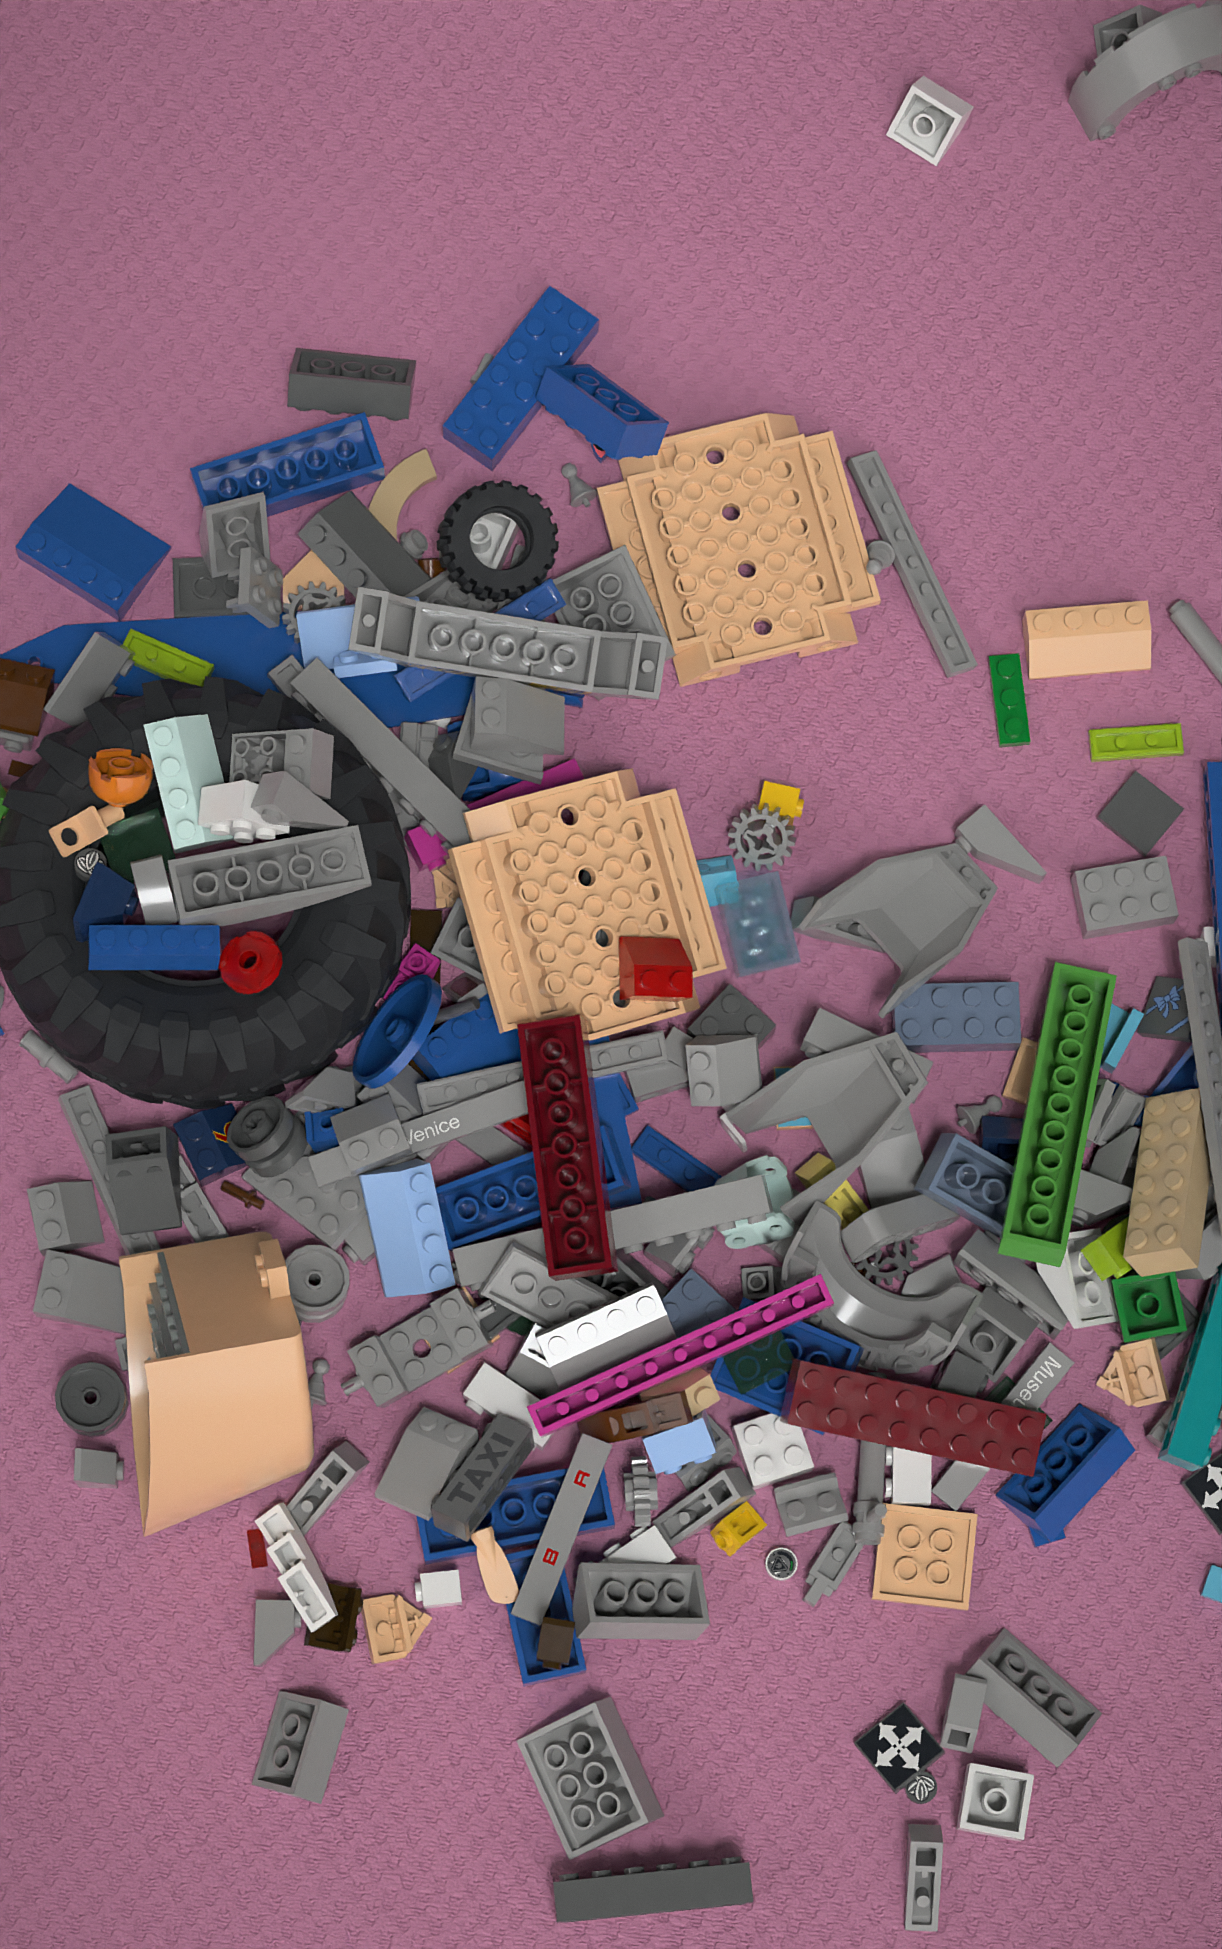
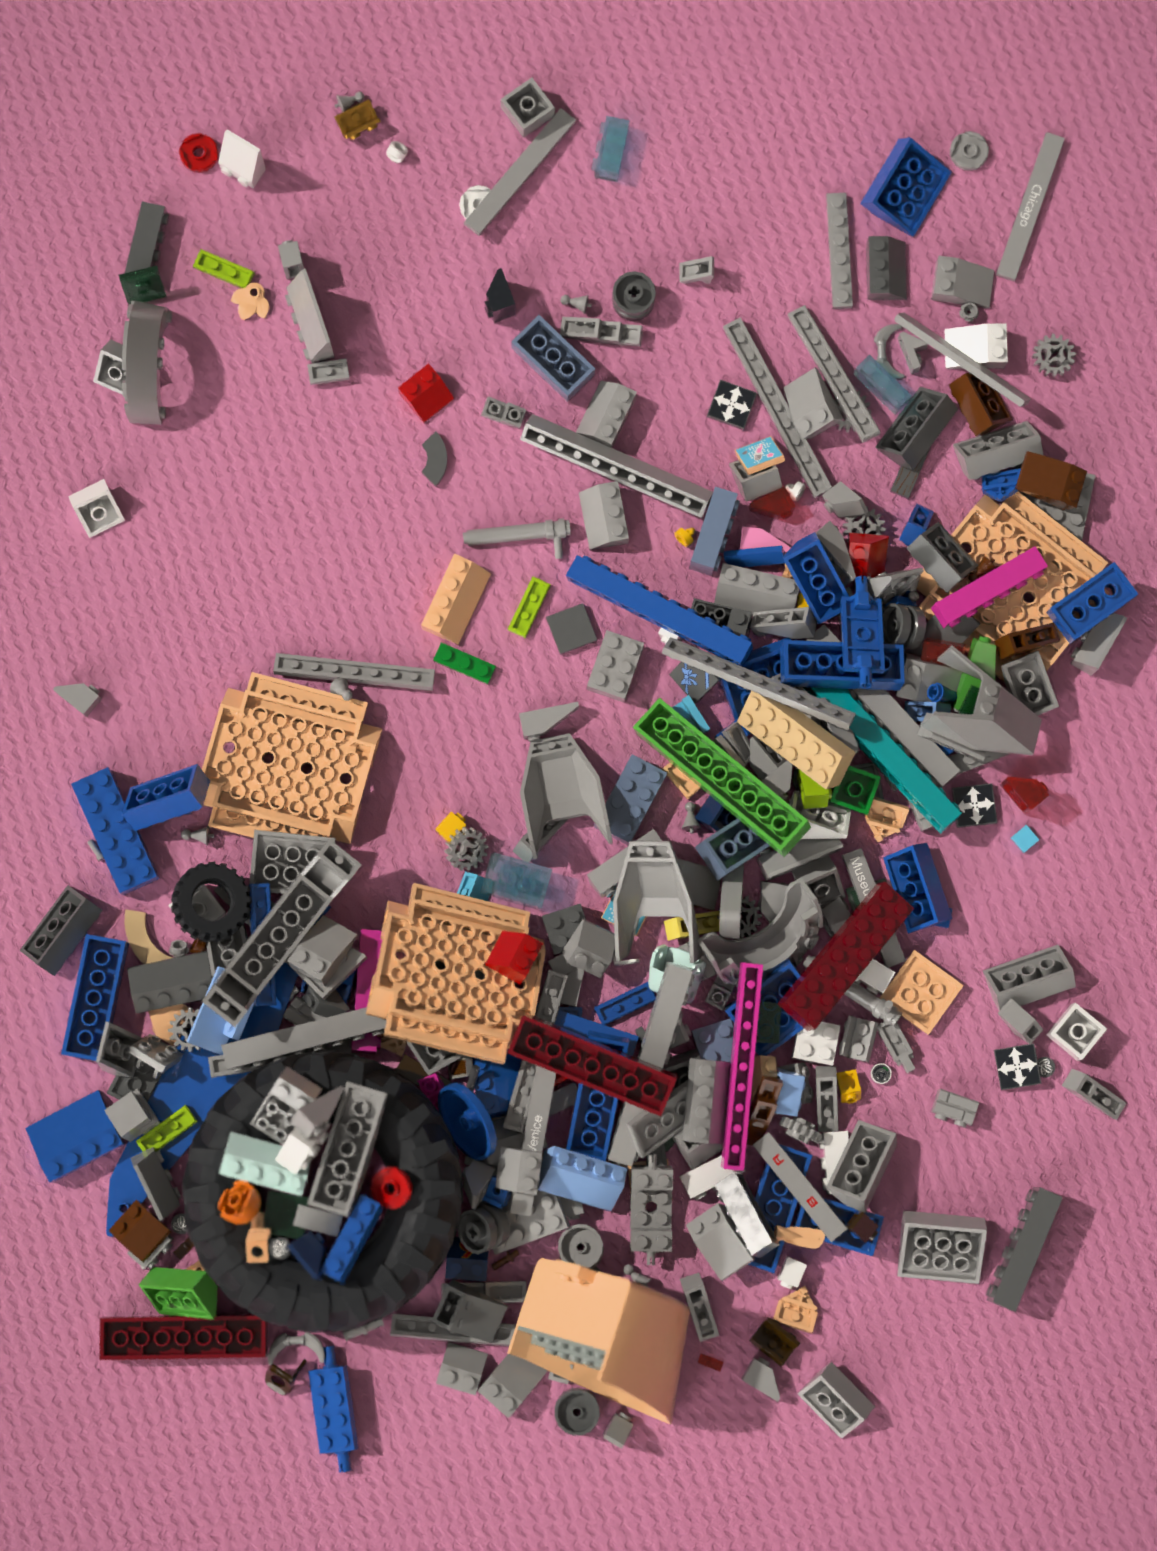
camera: 60 degrees left, 5 degrees up
white slope [255,1502,338,1632] -> none
none -> light grey slope [53,683,102,717]
none -> light grey plate [104,1089,160,1142]
none -> light grey brick [931,1089,979,1128]

